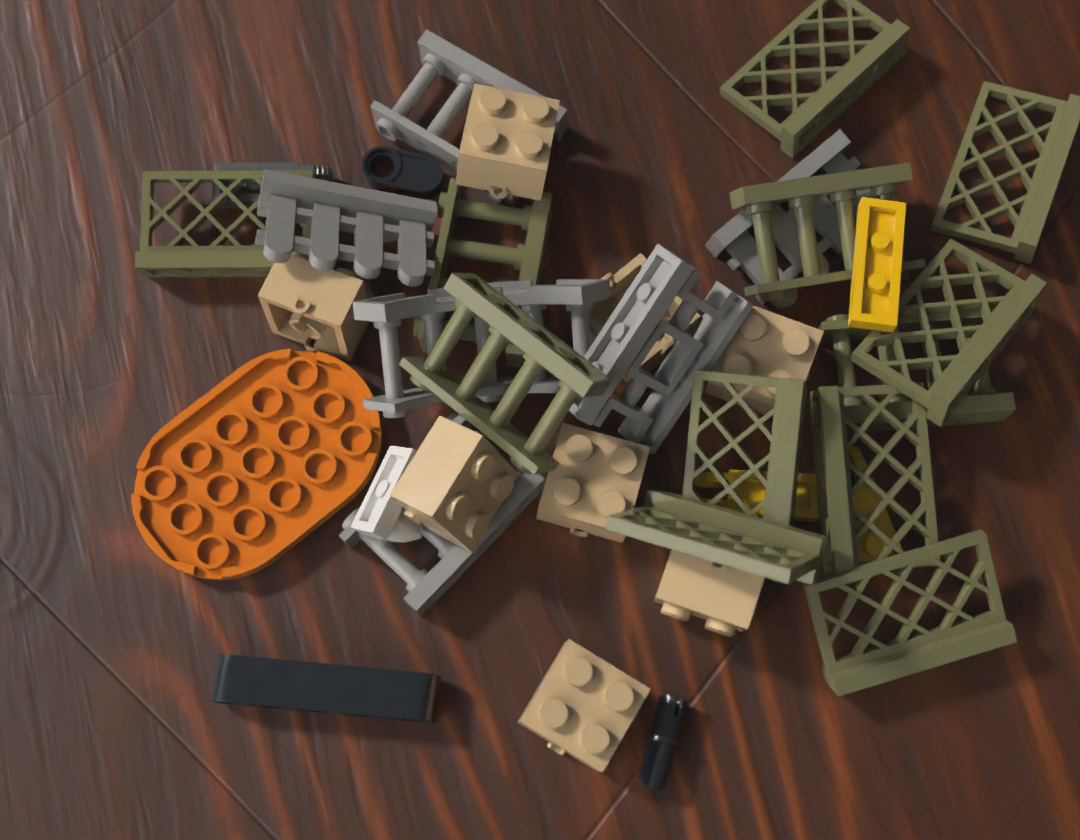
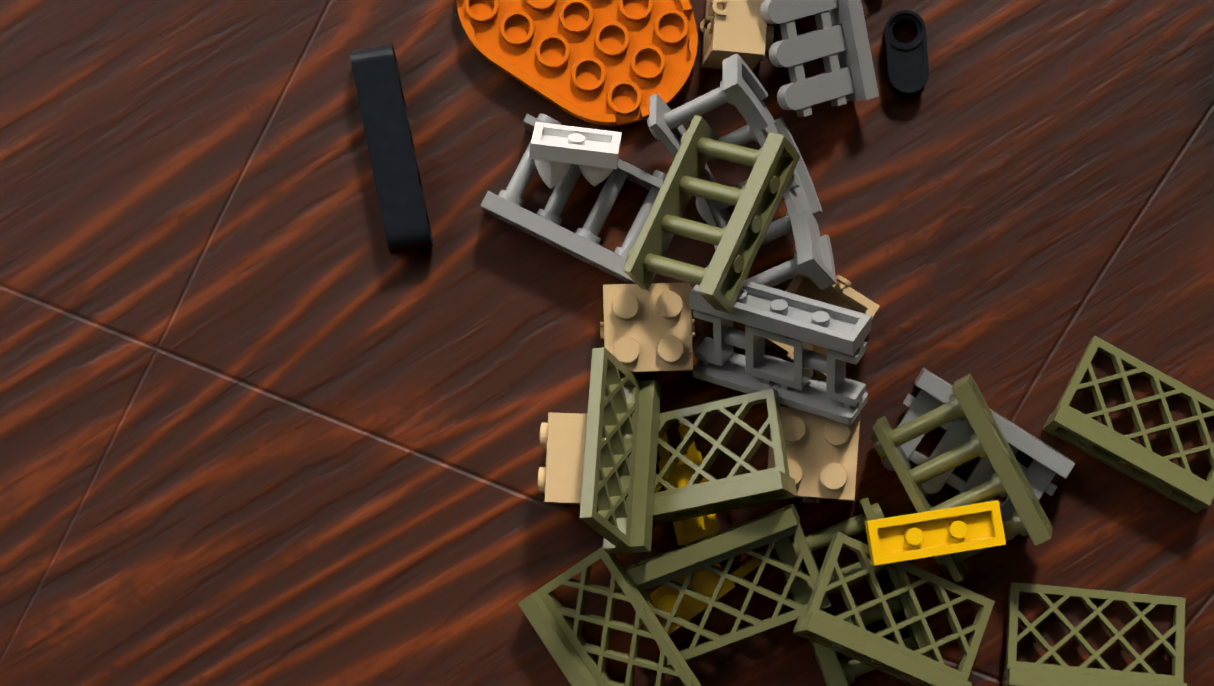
camera: 75 degrees right, 10 degrees up
light grey fence [370,29,567,206] -> none
tan brick [390,416,519,552] -> none
olive fence [413,178,553,368] -> none
tan brick [456,83,560,201] -> none
tan brick [517,639,650,773] -> none
black axle [638,693,689,791] -> none

